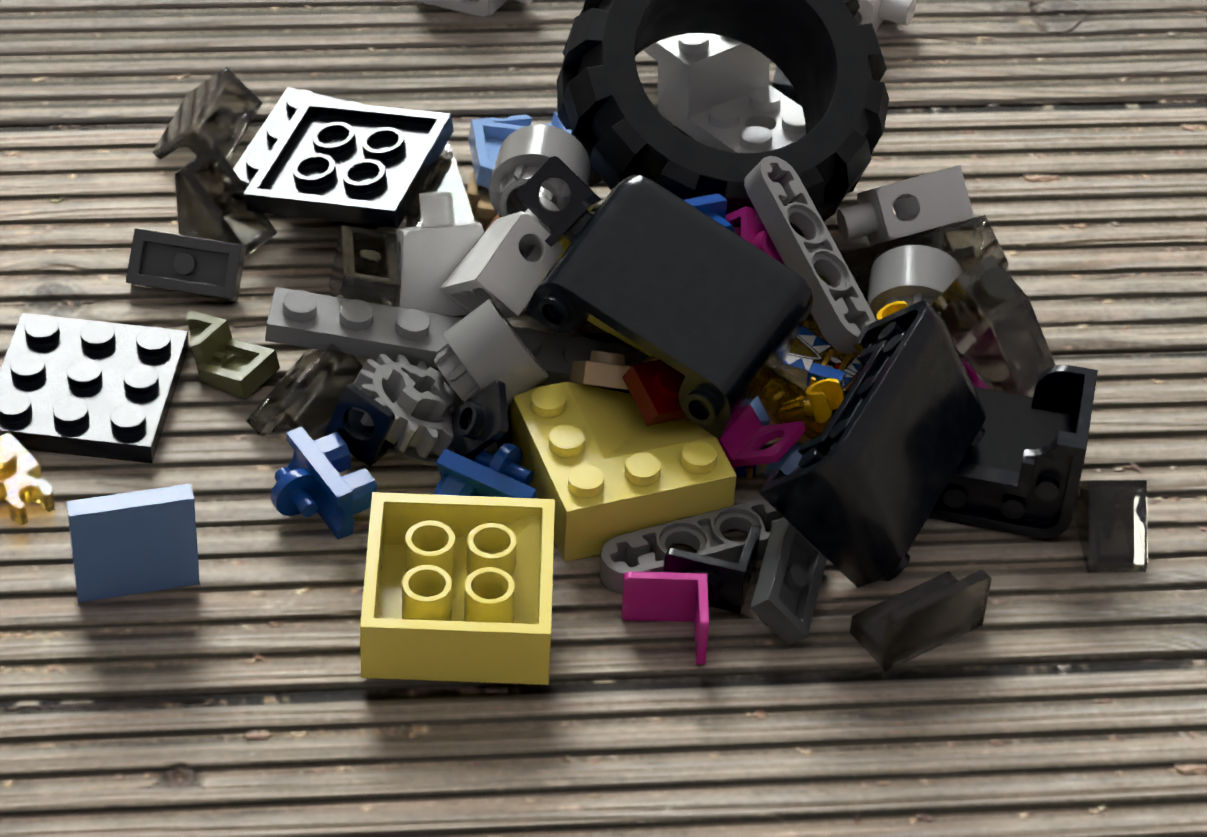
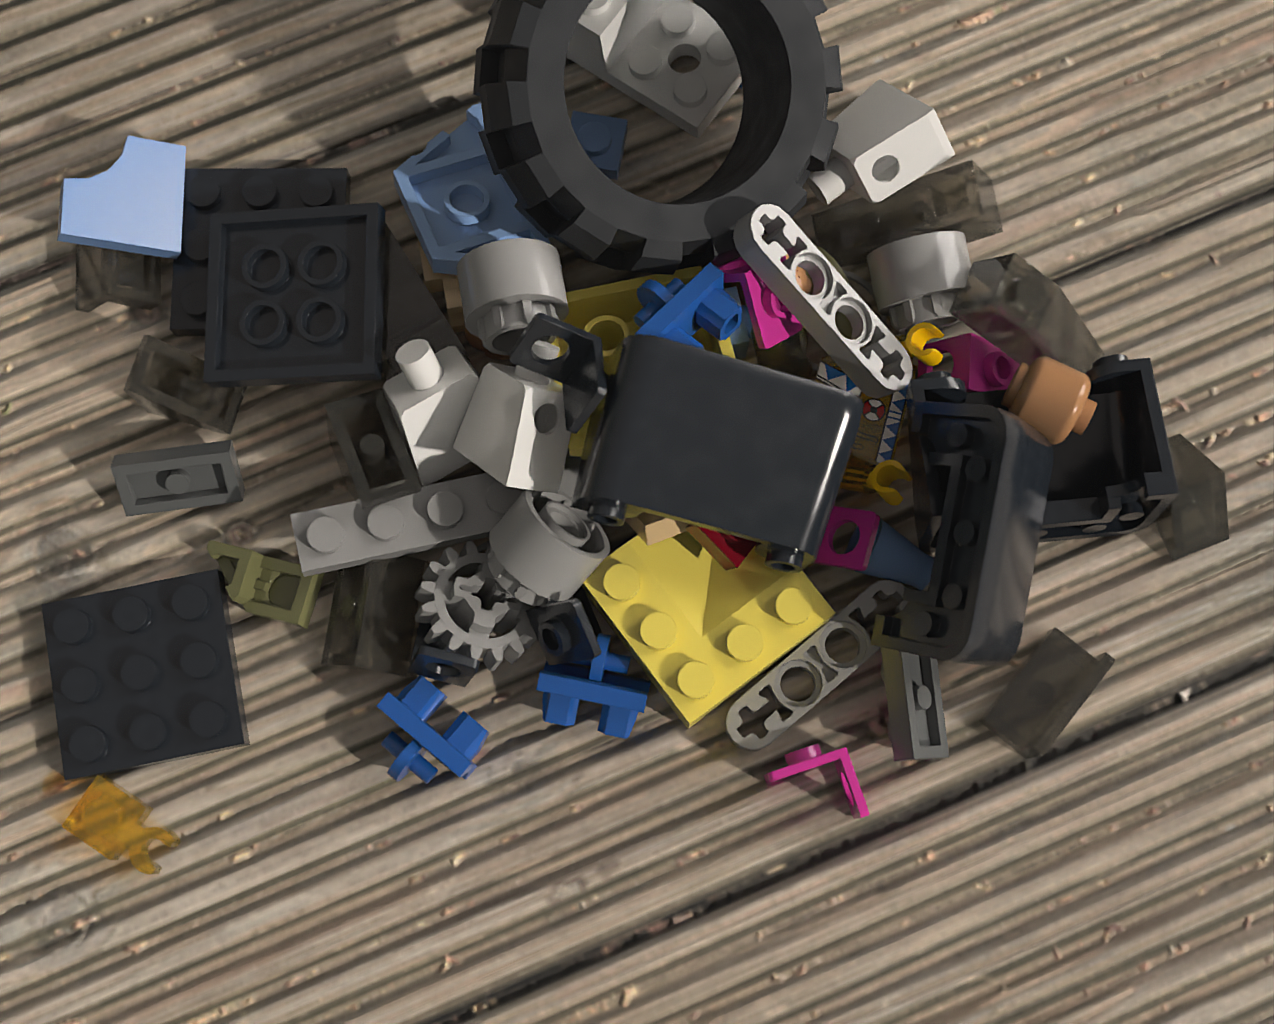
camera: 15 degrees left, 35 degrees up
medium blue tile [66,483,200,603] -> none
light yellow slope [360,492,555,685] -> none
black bracket [663,525,761,614] -> none
blue piece [806,349,851,389] -> none
none -> tile [57,135,186,259]
none -> medium nougat head [1000,356,1097,444]

